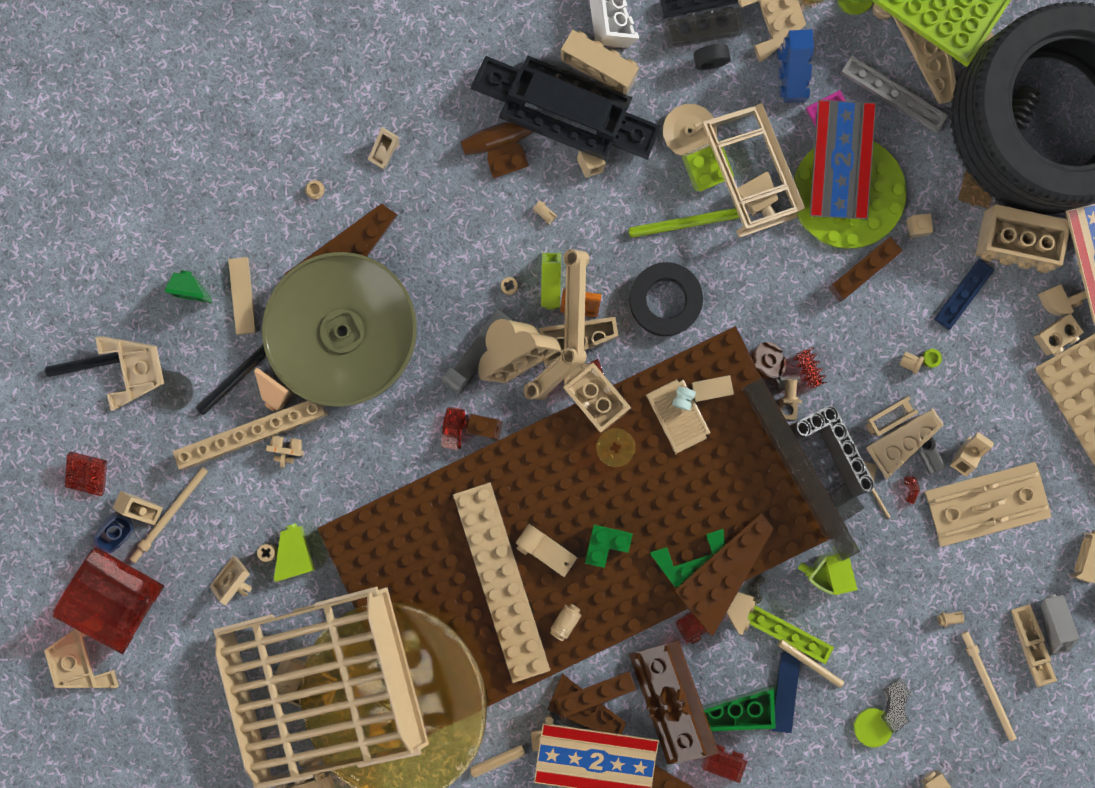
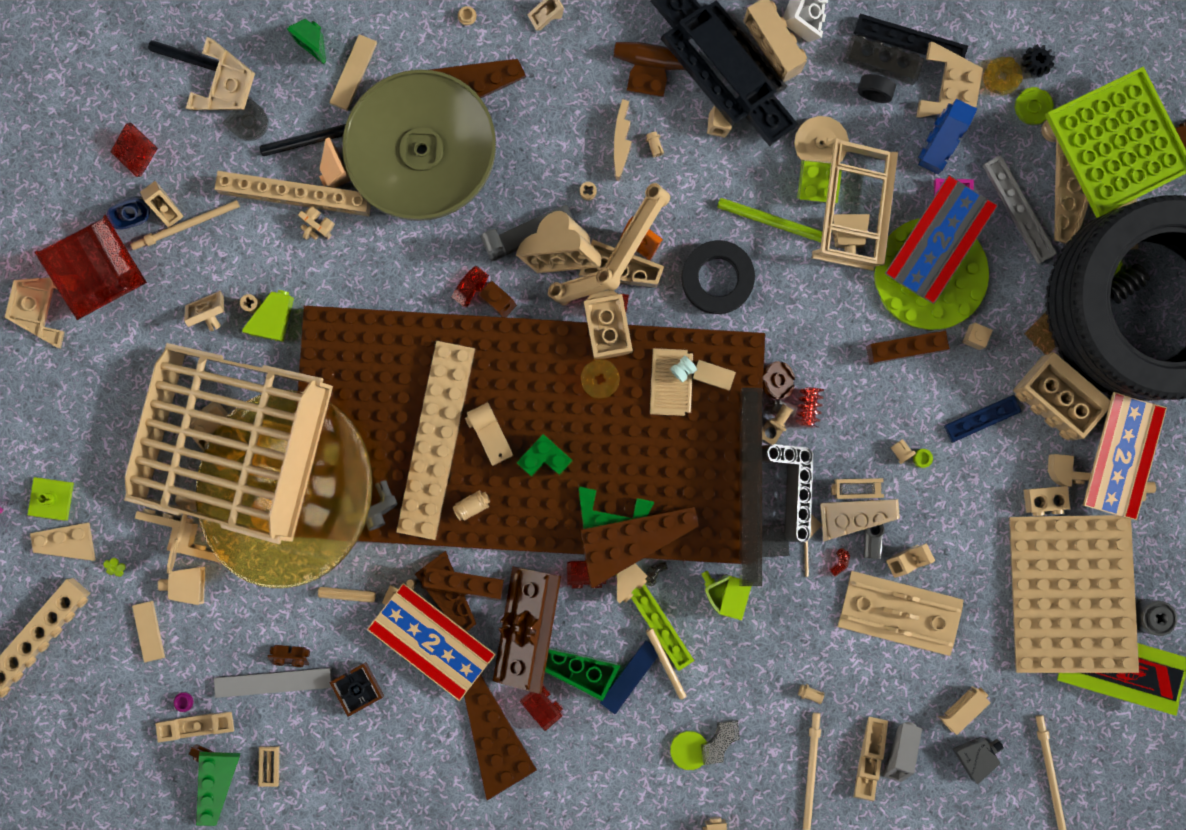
camera: 30 degrees right, 0 degrees up
lime slope [541,253,561,310] -> none
none -> dark grey connector [339,480,397,530]
none -> tan slope [614,99,632,181]

